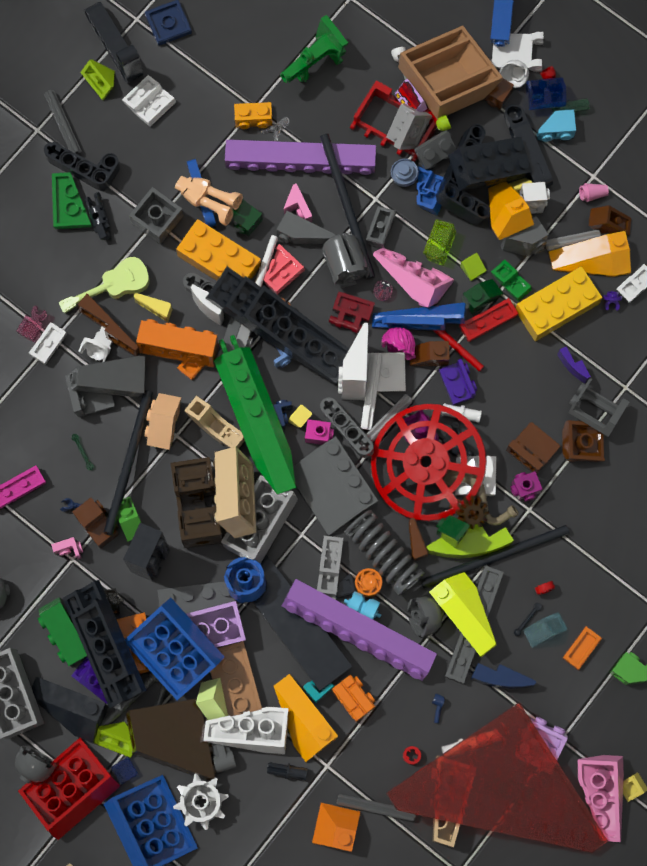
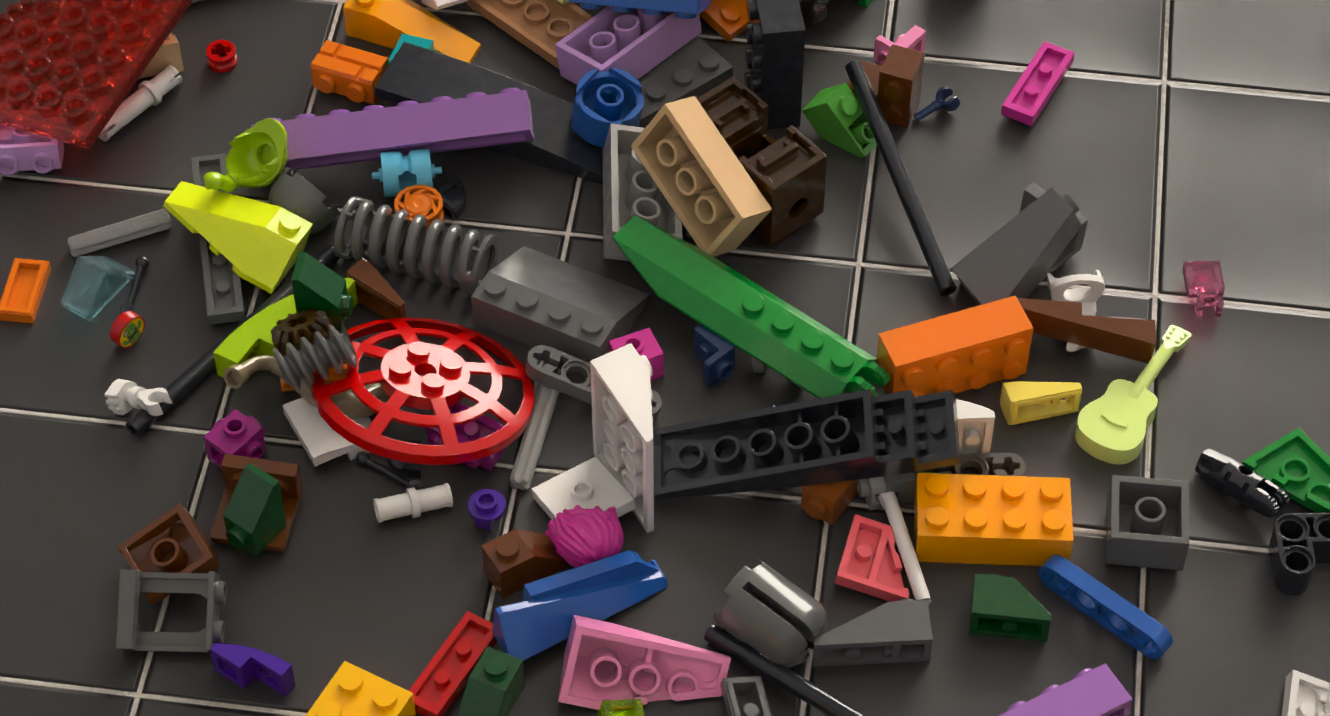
camera: 150 degrees right, 25 degrees down
white plate [29,322,67,365] -> none
clear green hinge [71,434,94,470] -> none
light nougat brick [145,393,181,450] -> none
light nougat piece [175,176,243,226] -> none
tan arch [184,396,245,449] -> none
bright pink slope [284,183,312,223] -> none
light yellow slope [288,405,312,427] -> none
light grey slope [317,536,343,600] -> none
dark red plate [329,291,375,333] -> none
white axle [361,354,382,430] -> none
clear pink tile [373,280,393,300] -> none
dark blue hand [432,694,445,723] -> none
red bar [433,330,484,372] -> none
dark purple bracket [439,359,477,406] -> none
dark blue slope [471,663,536,689] -> none
none -> light grey axle [67,209,172,257]
none -> white piece [104,379,172,416]
none -> lime piece [203,118,288,193]
none -> dark green slope [223,463,287,556]
none -> dark grey piece [272,322,357,391]
none -> dark purple plate [468,489,506,531]

